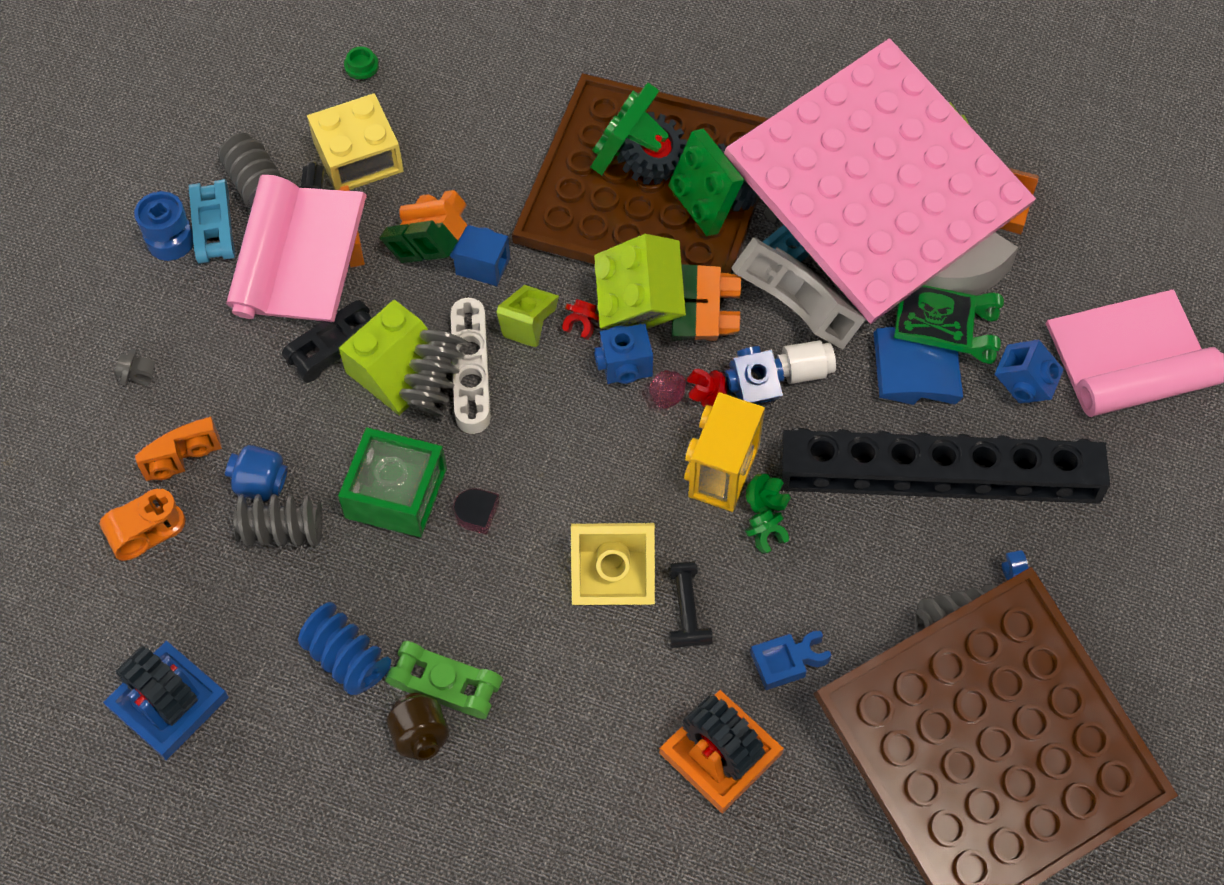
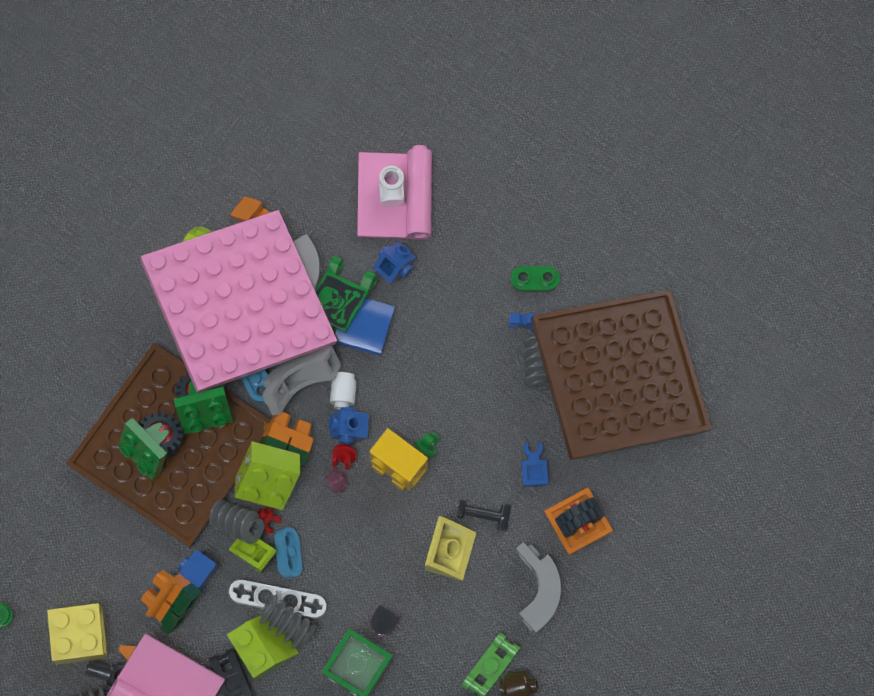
camera: 75 degrees left, 15 degrees up
blue brick [594,324,653,384] -> none
green plate [745,509,789,553] -> none
black brick [780,428,1110,504] -> none
none -> dark grey piece [209,499,265,544]
none -> dark azure plate [275,527,303,579]
none -> white piece [378,166,405,207]
none -> green plate [510,266,560,292]
none -> light grey arch [515,542,561,636]

